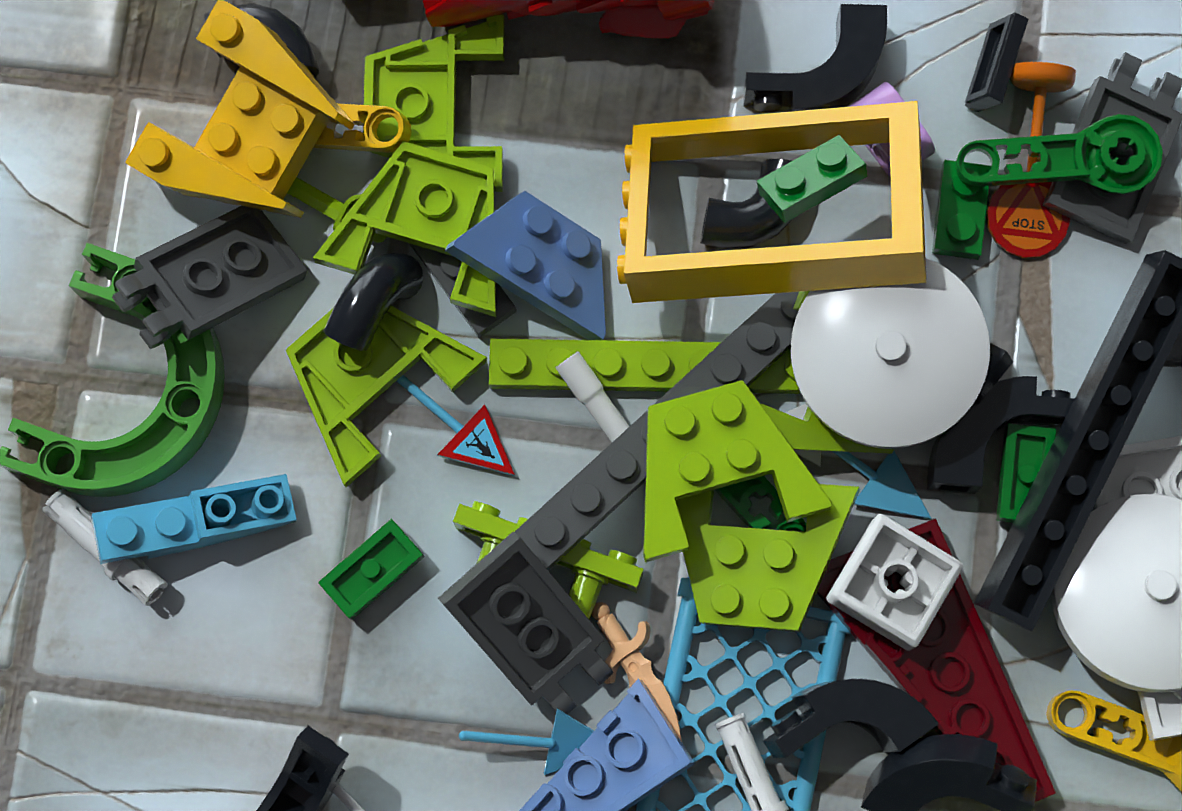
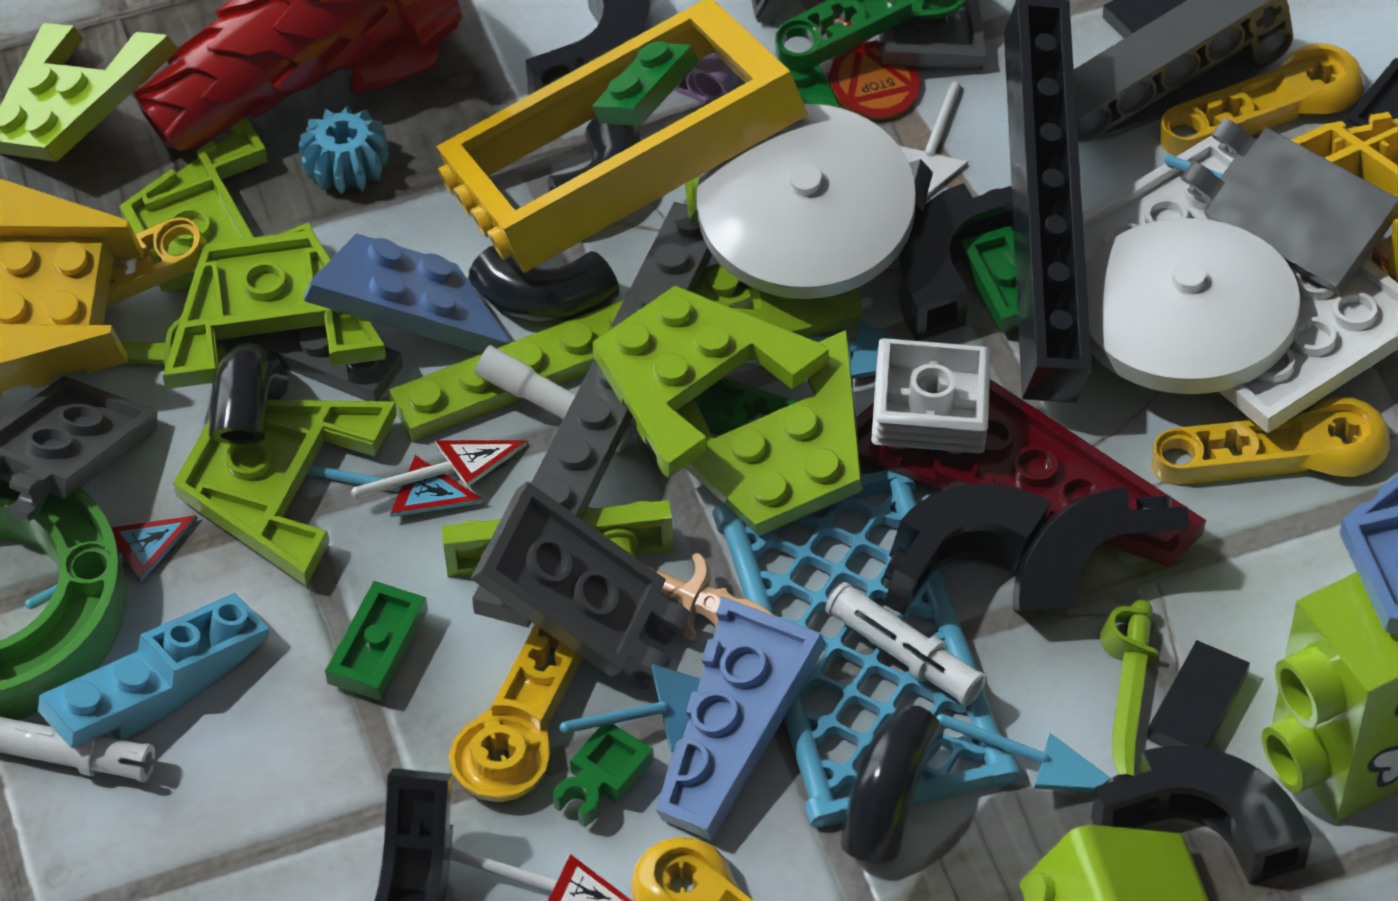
camera: 30 degrees left, 25 degrees down
none -> piece [25,515,198,609]
none -> medium azure gear [299,105,389,195]
none -> white piece [351,440,528,498]
none -> yellow beam [448,624,583,802]
none -> black cylinder [468,245,620,323]
none -> green plate [553,724,654,827]
none -> white piece [899,81,968,197]

